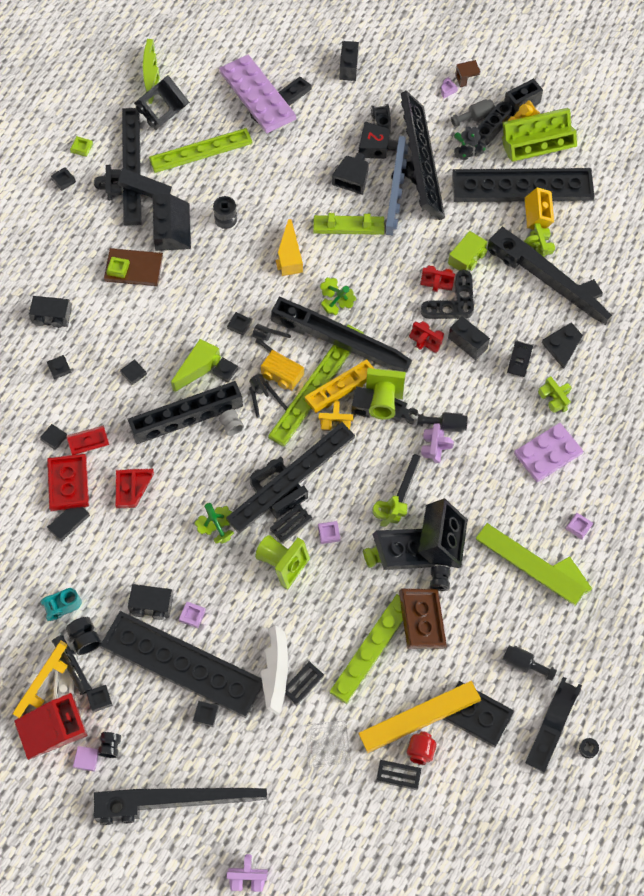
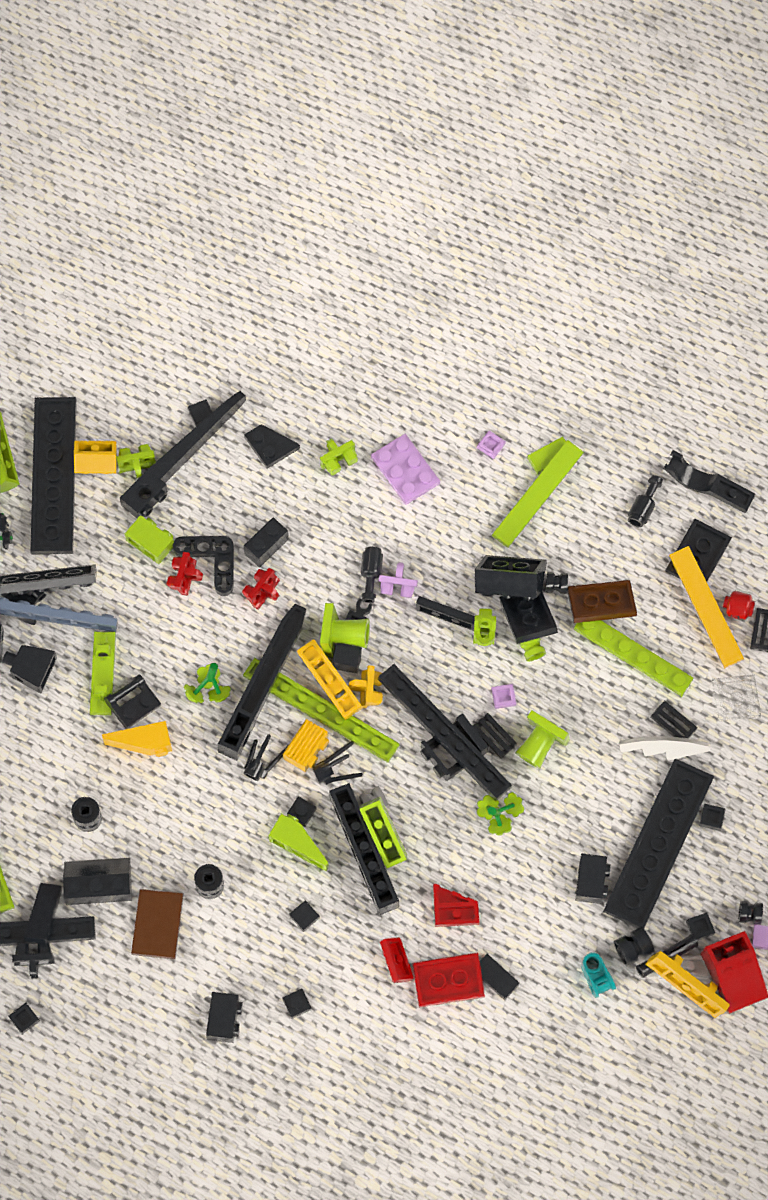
camera: 90 degrees left, 5 degrees up
black tile [40,424,67,450] -> none
lime tile [106,257,130,278] -> none
lavender tile [179,602,206,628] -> none
black tile [227,312,252,336] -> none
black hips [507,340,534,377] -> none
black bush [579,738,599,759] -> none
none -> black plate [104,674,161,729]
none -> black wheel [194,864,224,899]
none -> lime brick [359,796,408,869]

